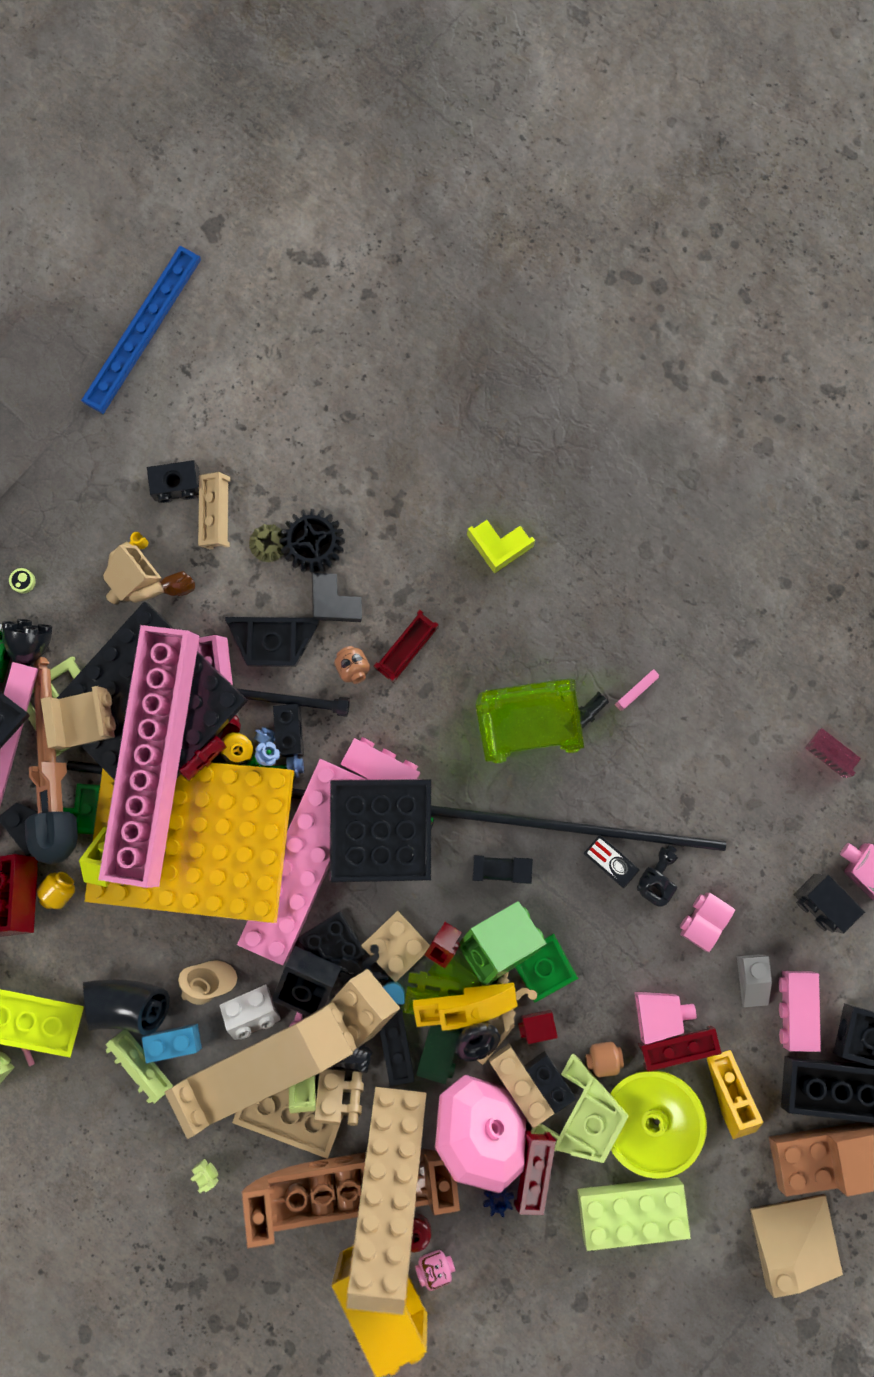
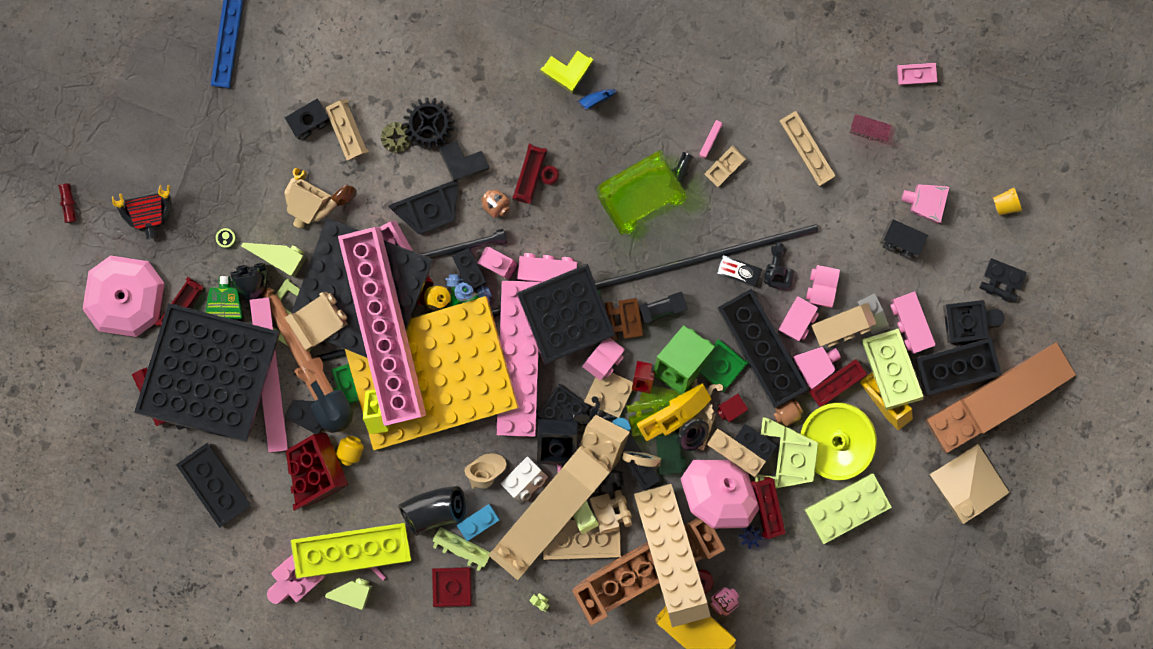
camera: 20 degrees left, 5 degrees up
dark red pin [178,736,227,781] -> none
none -> yellowish green slope [241,243,307,278]
none -> dark red tile [432,567,472,607]
none -> bright pink torso [477,247,518,281]
none -> dark red plate [540,166,559,185]
none -> blue brick [577,89,617,111]
none -> bright pink brick [582,338,625,381]
none -> reddish brown plate [605,298,643,340]
none -> tan tile [622,451,661,467]
none -> tan slope [705,146,746,187]
none -> black brick [717,289,808,408]
none -> bright pink brick [778,297,819,342]
none -> tan plate [779,111,835,187]
none -> tan brick [811,302,877,347]
none -> yellowish green plate [862,329,923,410]

